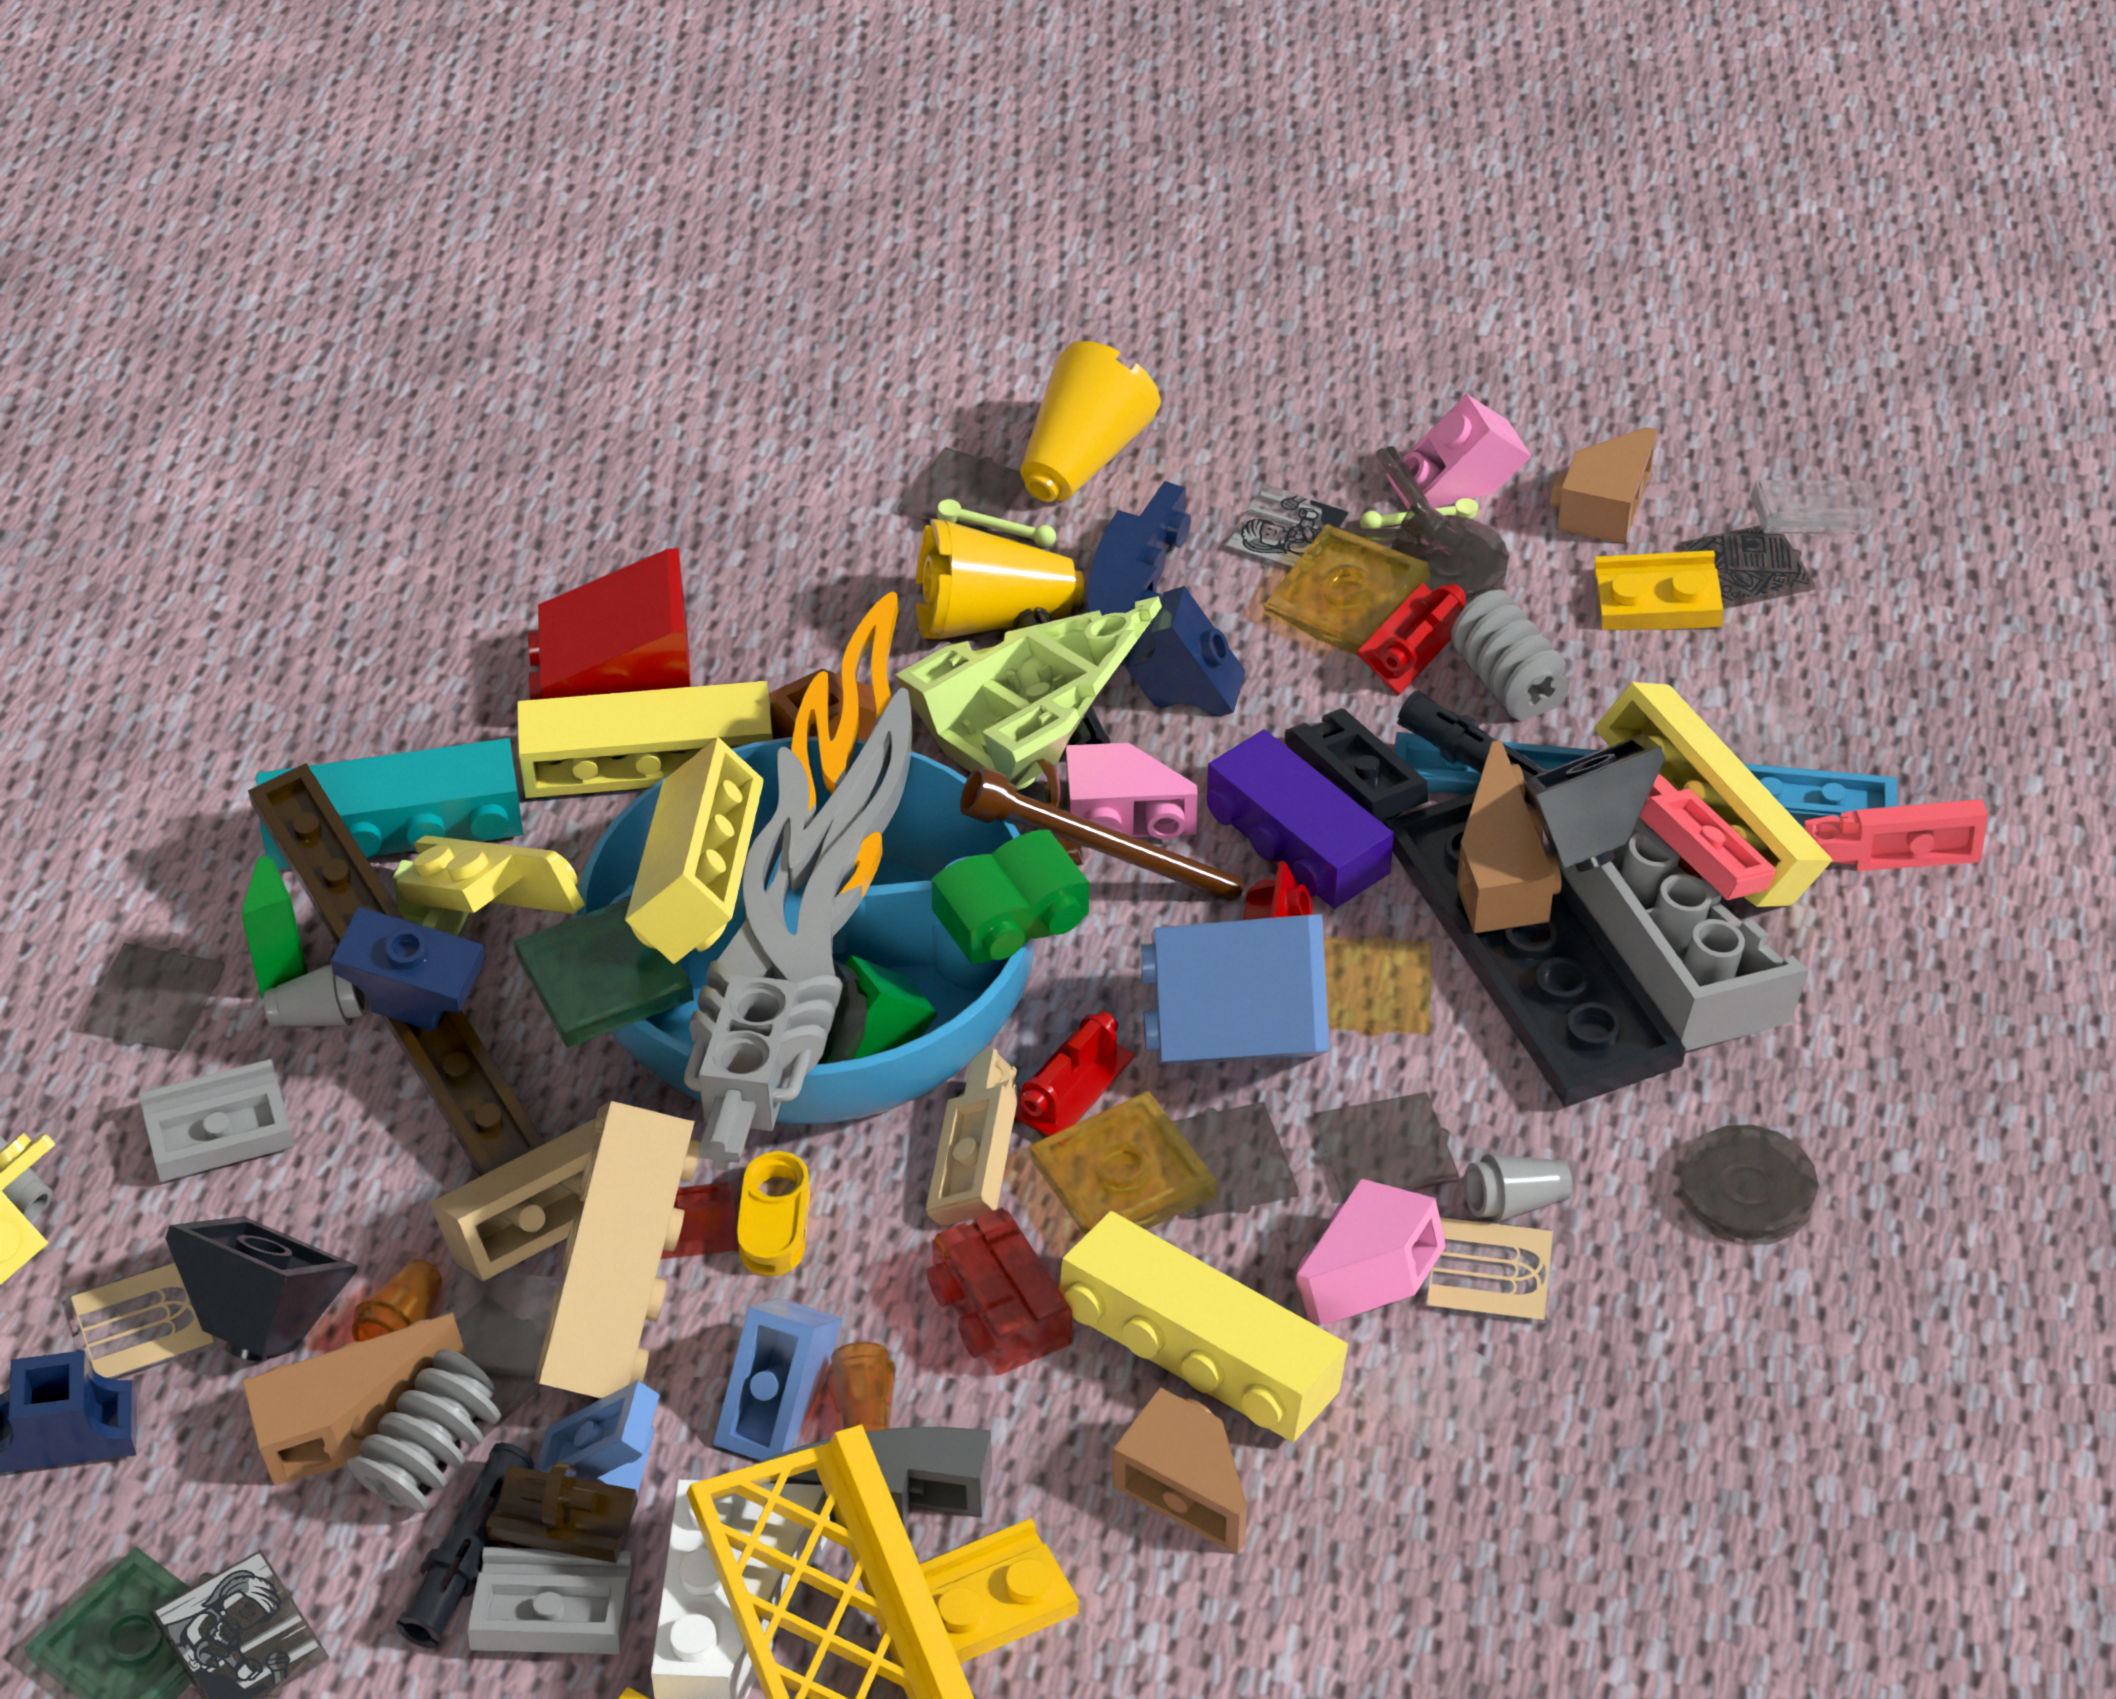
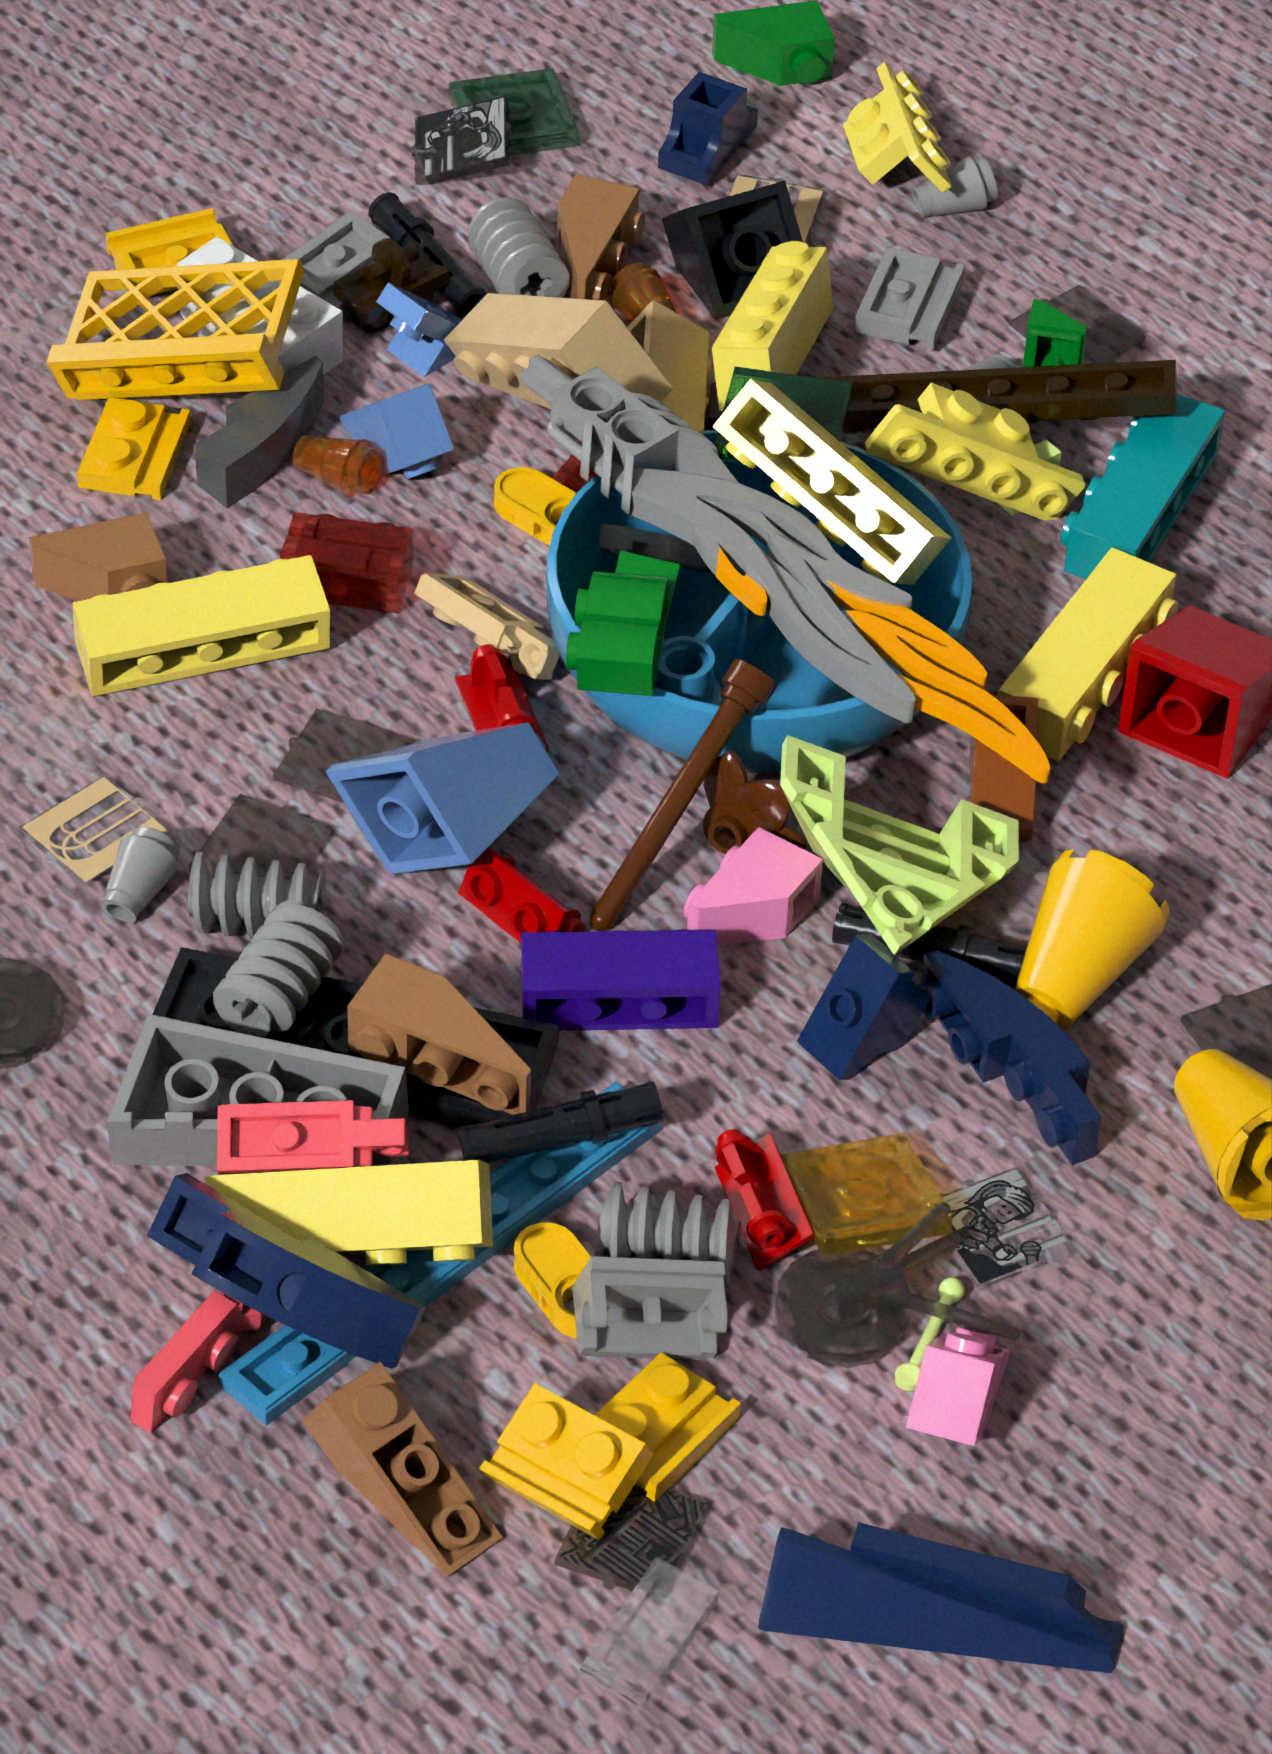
camera: 125 degrees right, 0 degrees up
dark blue brick [331,906,486,1031] -> none
yellowish green hinge [937,499,1056,548] -> none
clear yellow plate [1030,1091,1217,1236] -> none
black plate [1284,708,1429,821] -> none
bright pink slope [1296,1178,1446,1326] -> none
clear yellow piece [1324,935,1432,1036] -> none
slope [1522,734,1665,872] -> none
medium nougat slope [1550,427,1657,544] -> none
none -> dark blue slope [147,1173,426,1369]
none -> light grey piece [188,851,326,939]
none -> light grey piece [213,901,345,1038]
none -> medium nougat slope [302,1361,503,1577]
none -> yellow plate [479,1383,654,1540]
none -> yellow piece [514,1222,591,1338]
none -> light grey hinge [572,1256,727,1360]
none -> light yellow brick [712,241,833,411]
none -> dark blue wedge [758,1522,1124,1673]

